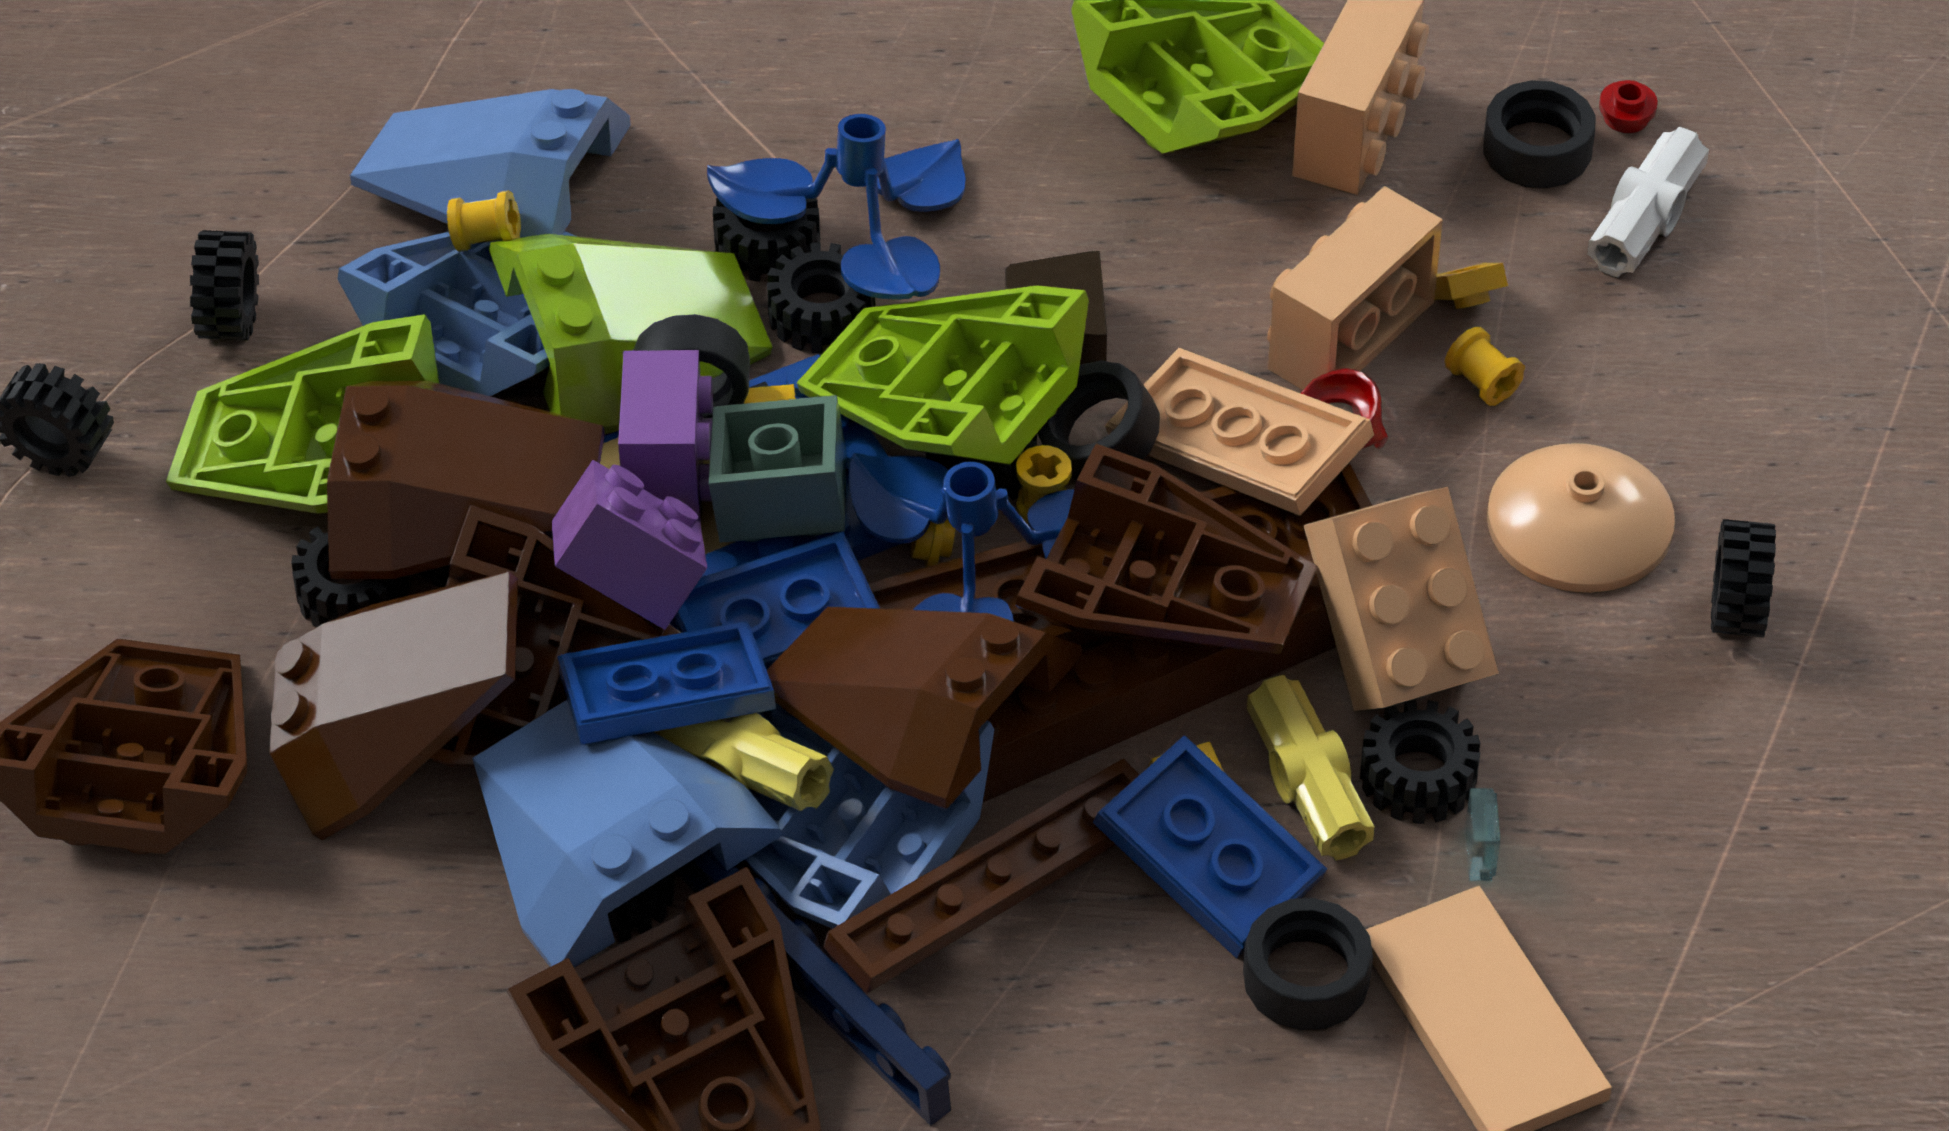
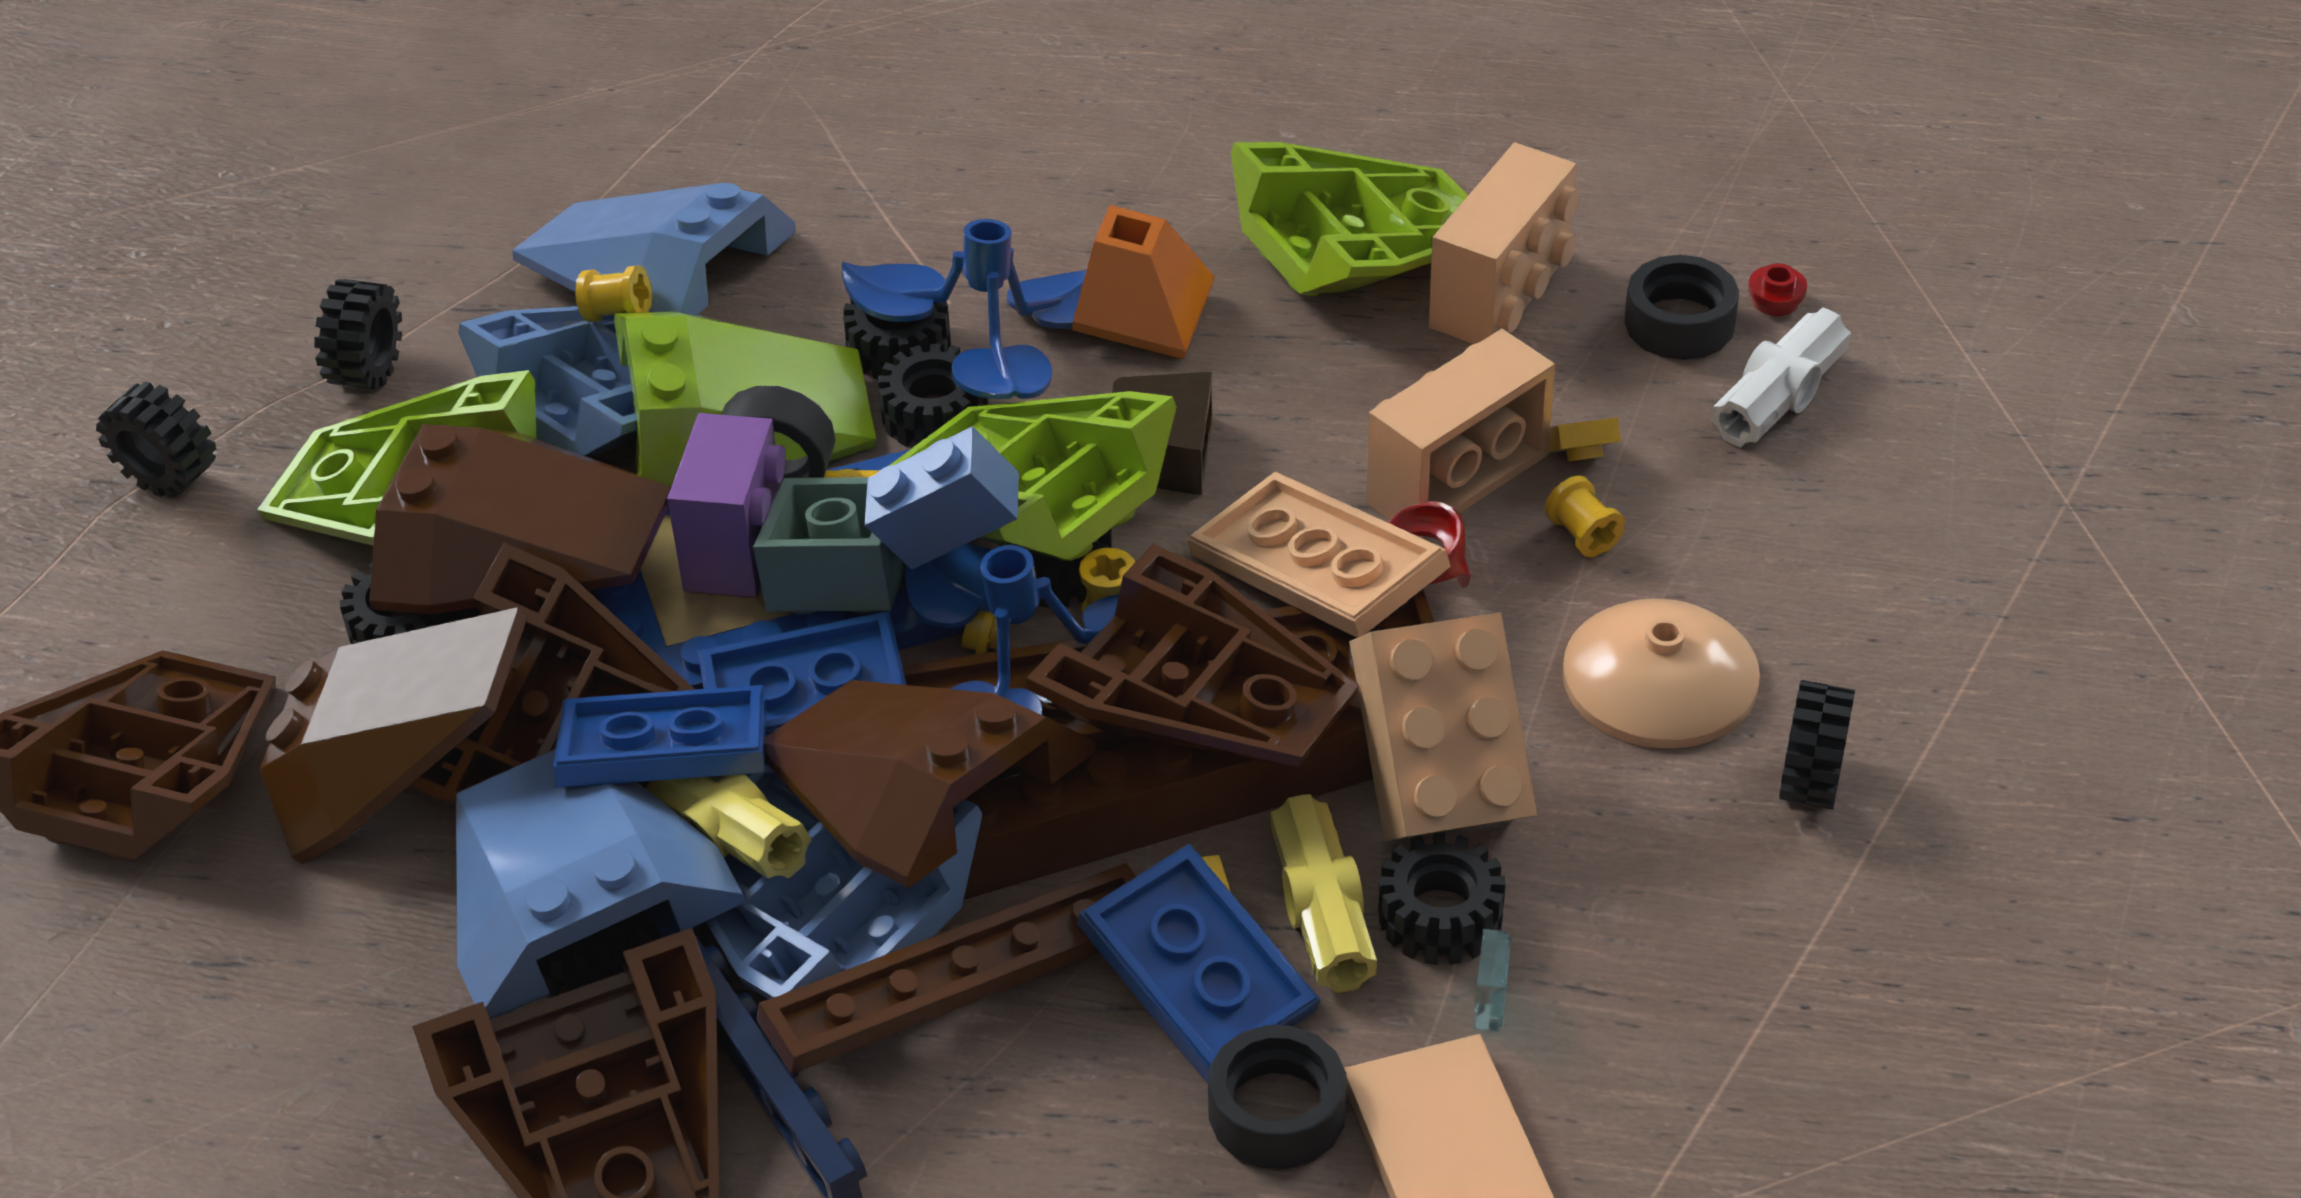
camera: 10 degrees right, 5 degrees down
medium lavender brick [552,460,707,630] -> none
black tyre [1037,360,1160,480] -> none
none -> medium blue brick [865,426,1019,569]
none -> orange slope [1072,205,1215,359]

